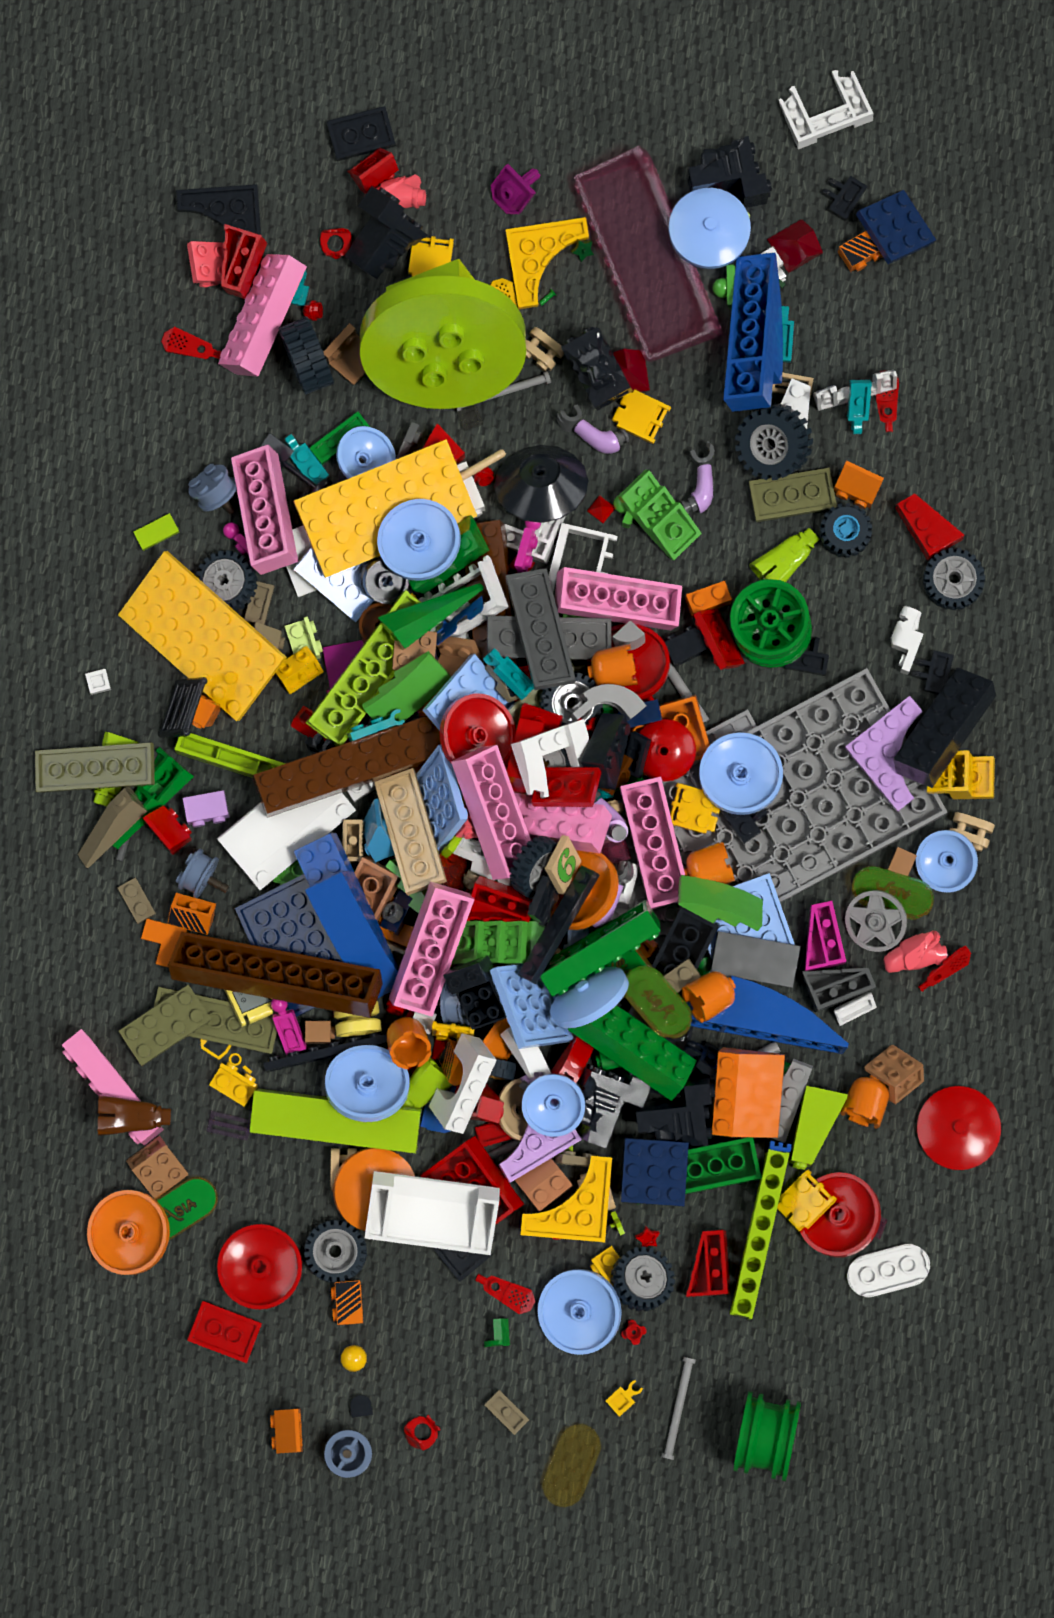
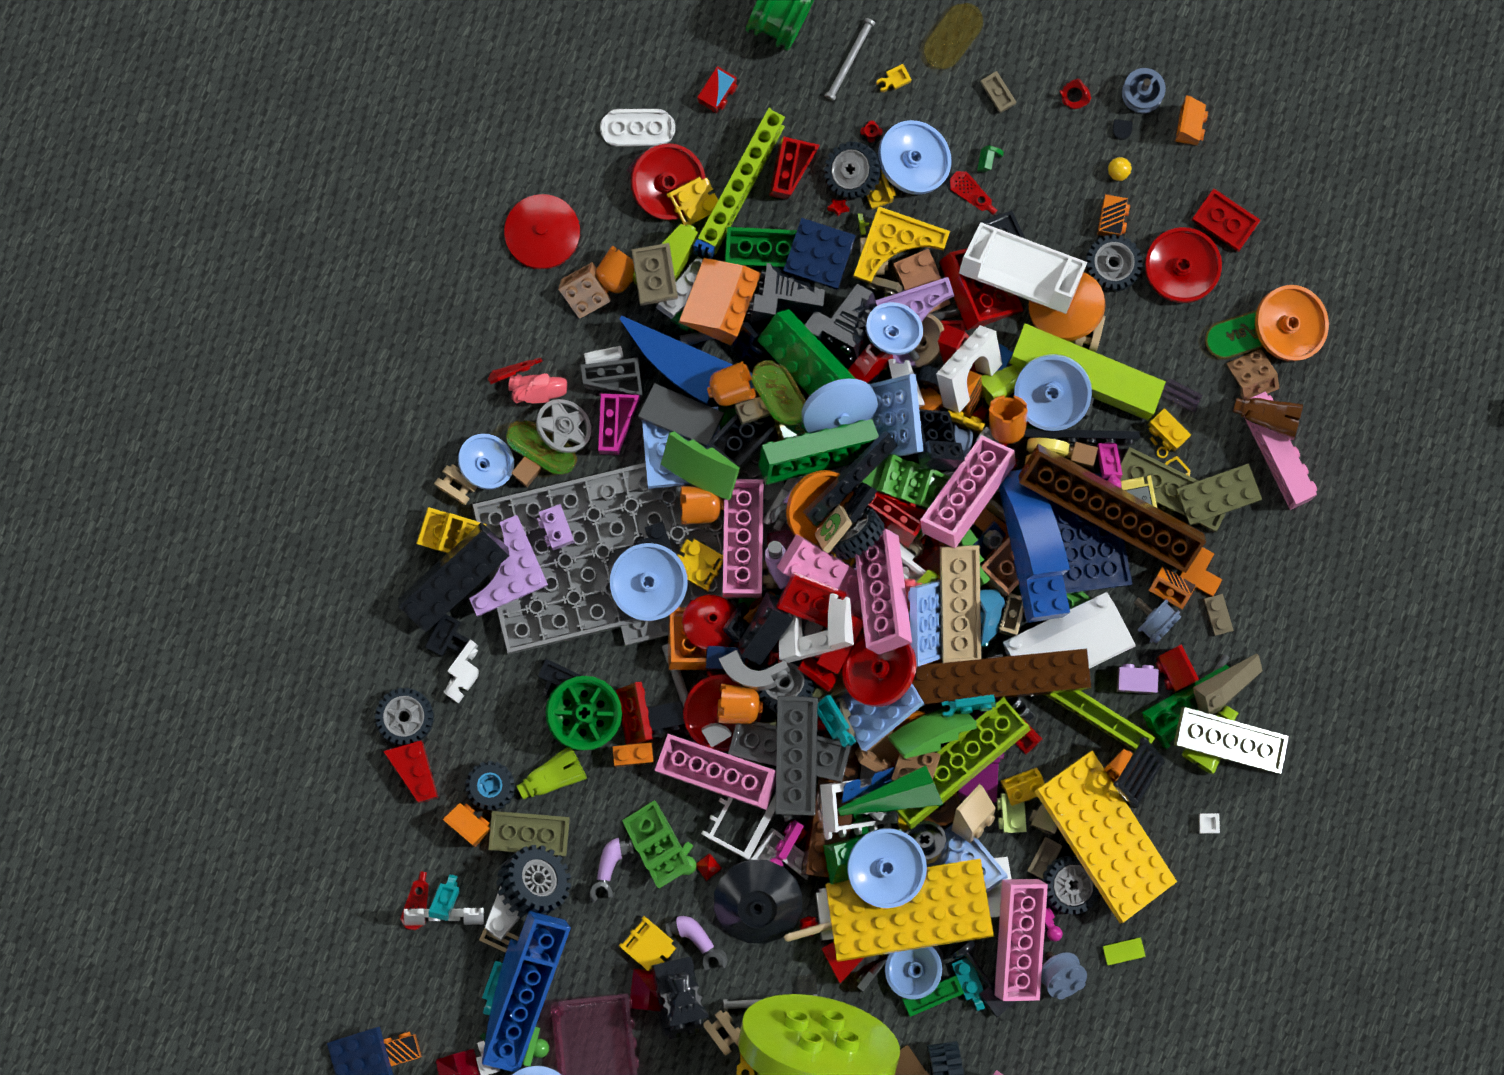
camera: 165 degrees left, 0 degrees up
none -> lavender brick [537,504,575,551]
none -> dark tan tile [631,243,678,306]
none -> red brick [697,66,738,113]
none -> tan slope [951,784,995,843]

